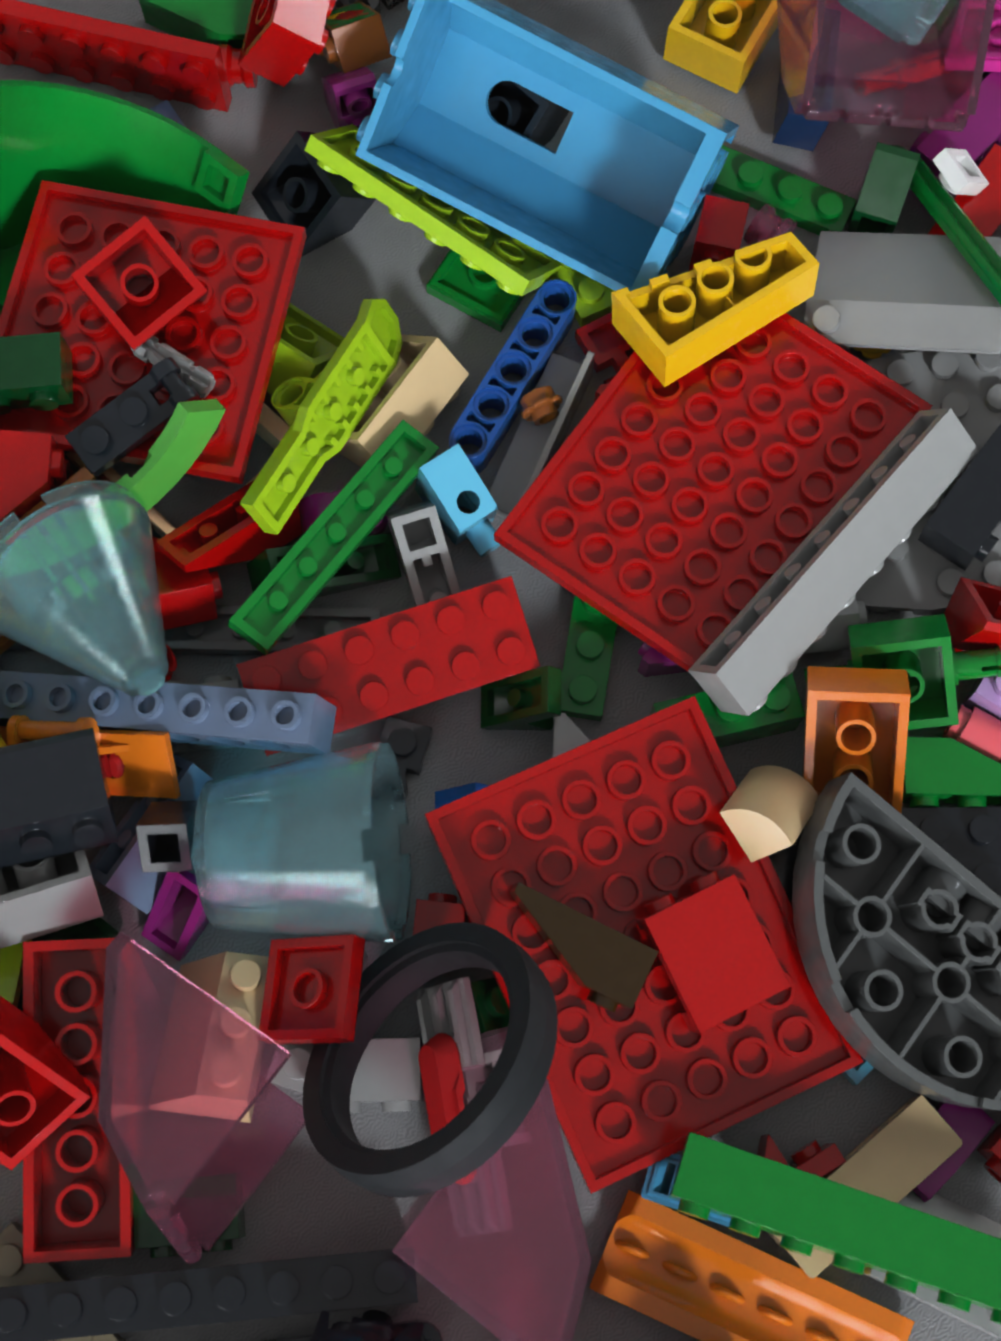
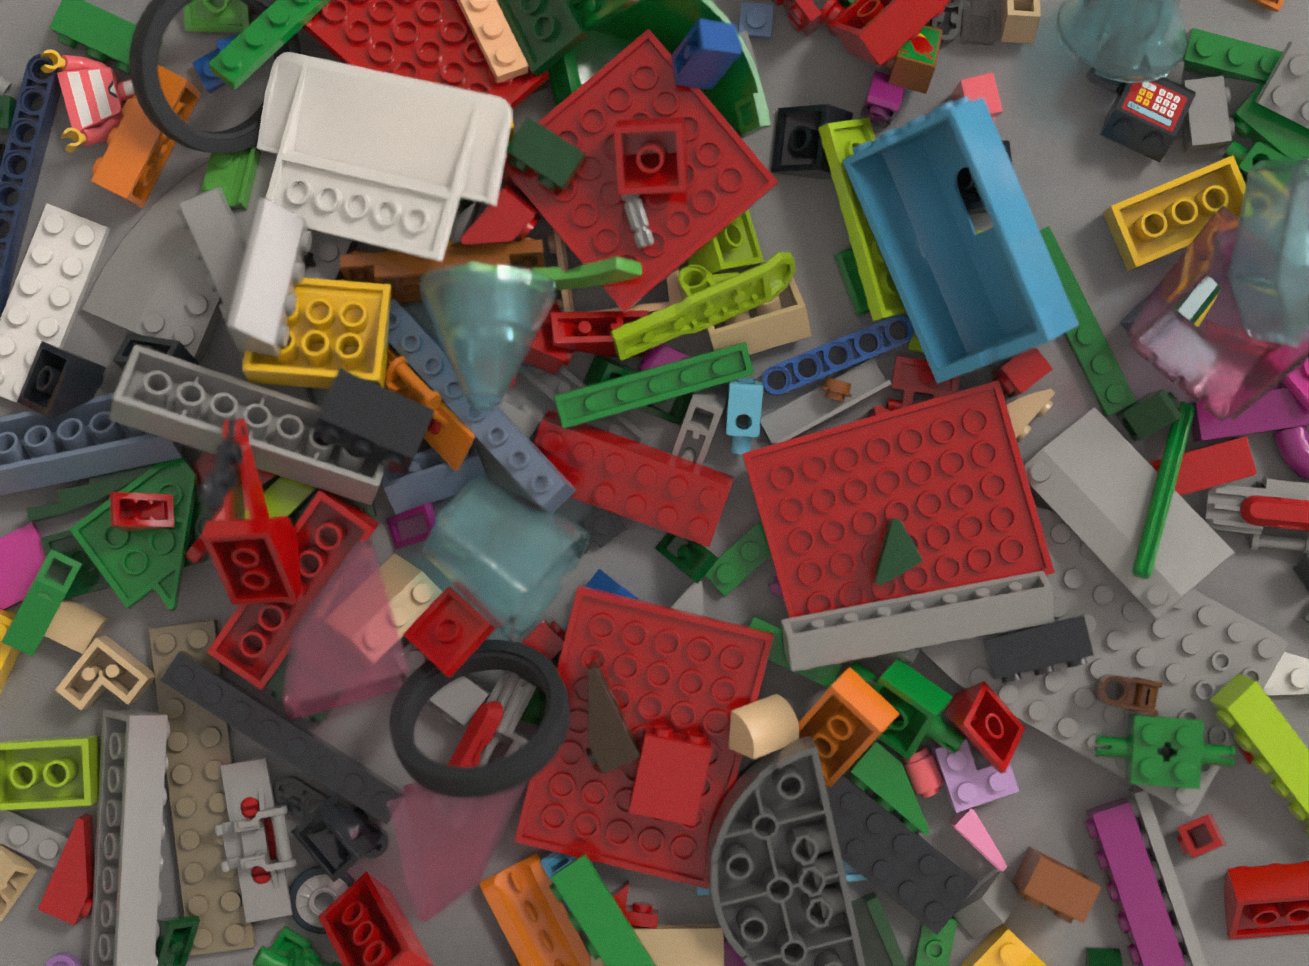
camera: 40 degrees right, 15 degrees up
black plate [65,357,200,477] -> none
black brick [136,800,206,873] -> none
yellow wedge [611,232,820,387] -> none
clear pink wheel [743,203,797,245] -> none
white plate [932,148,989,196] -> none
none -> blue brick [671,19,742,90]
none -> dark green slope [872,518,924,585]
none -> sticker [1170,273,1221,327]

